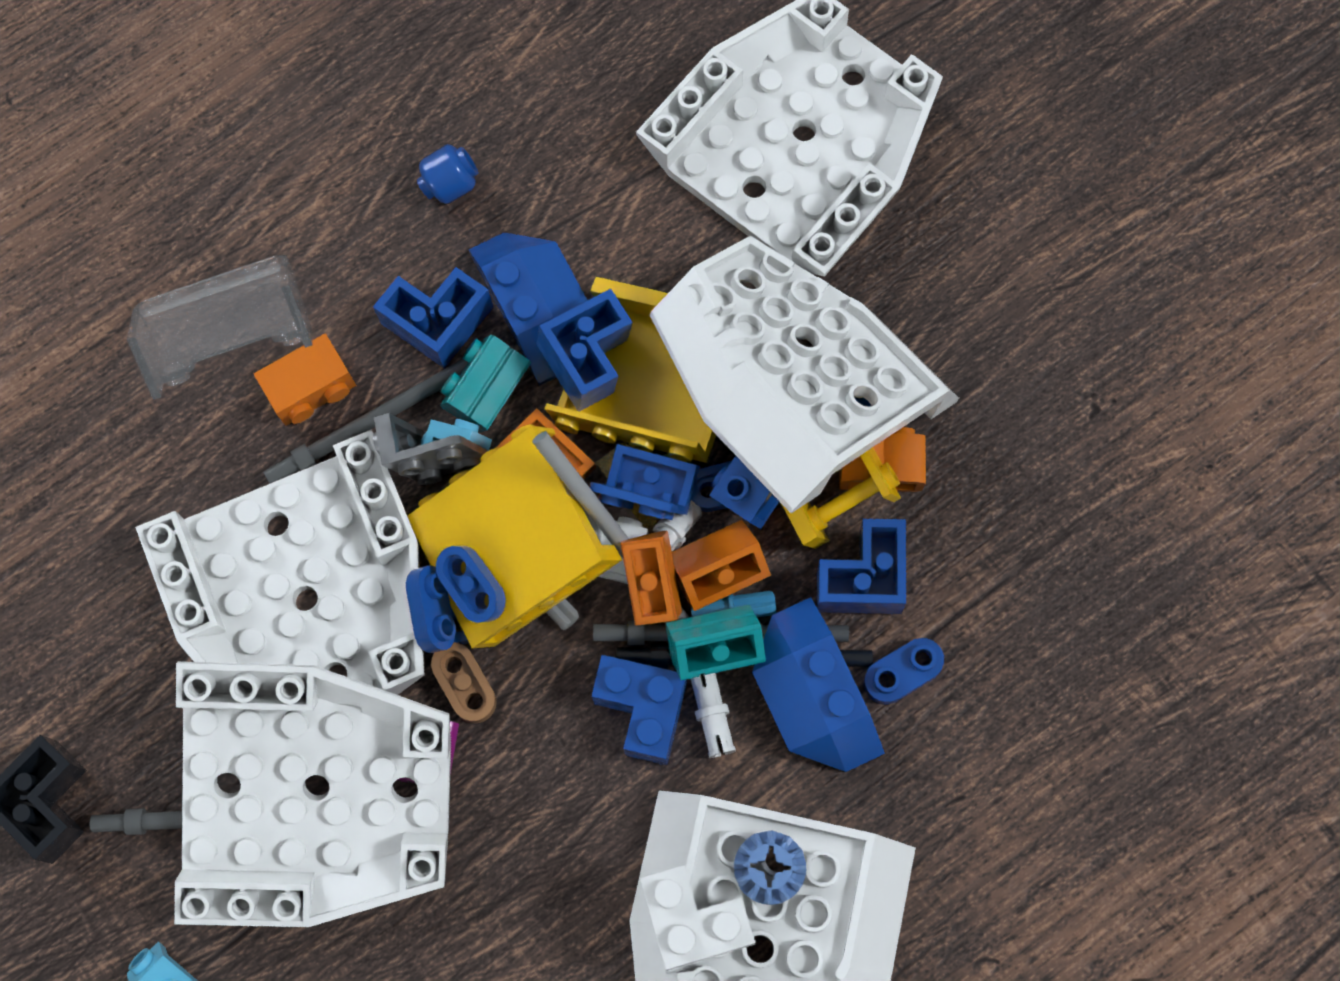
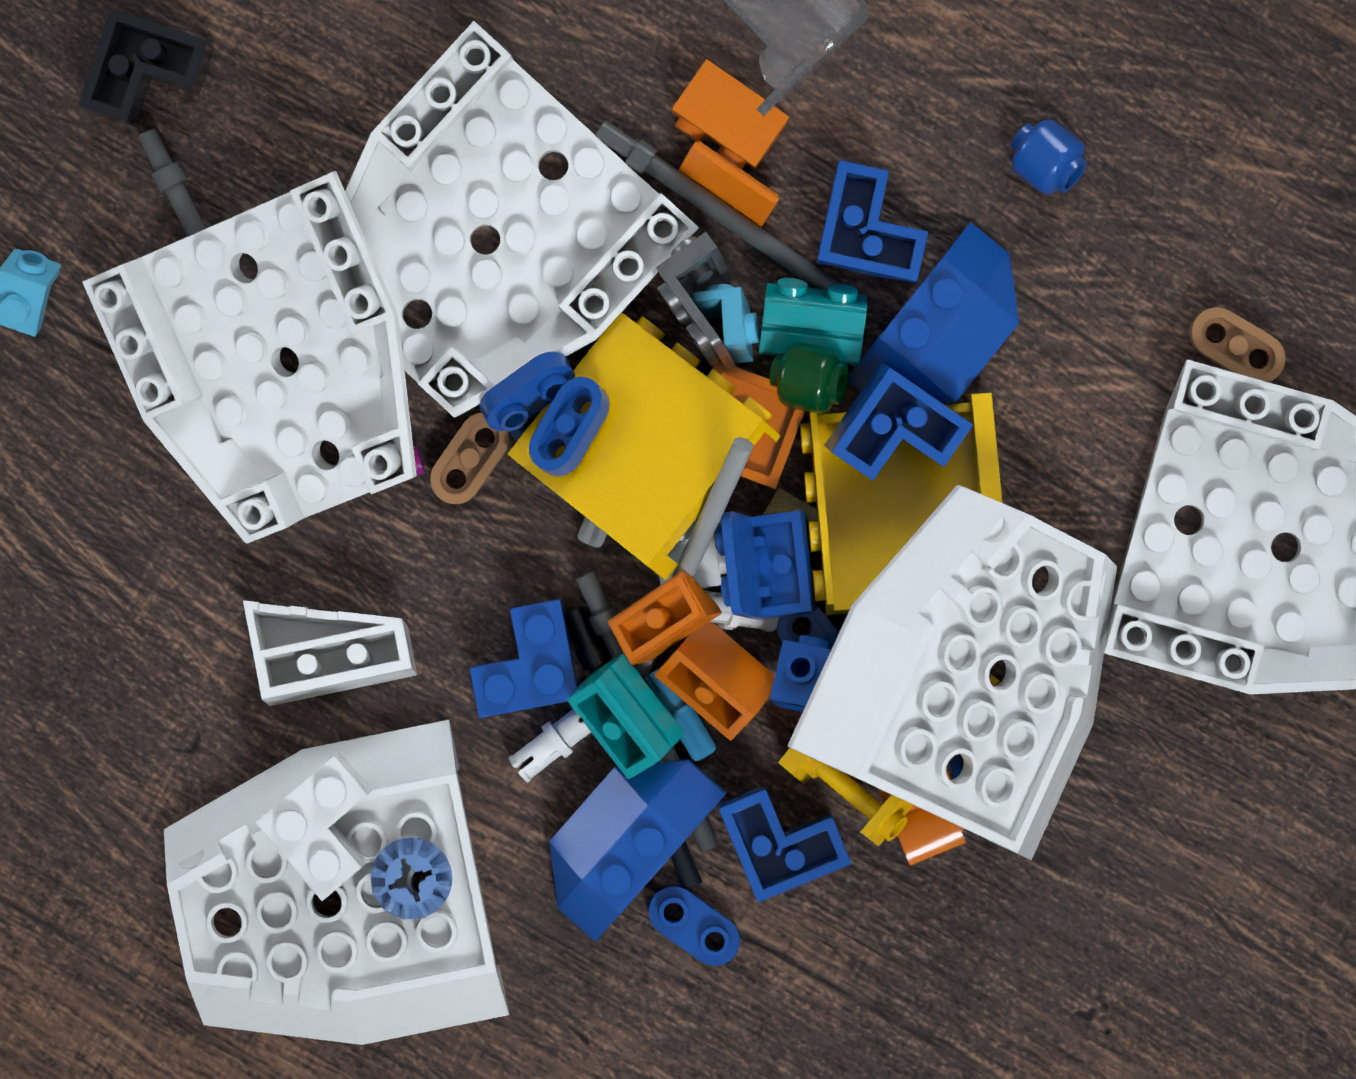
camera: 60 degrees right, 15 degrees up
none -> white wedge [243,600,418,706]
none -> orange slope [679,141,780,227]
none -> dark green head [770,342,849,414]
none -> medium nougat plate [1189,307,1286,382]

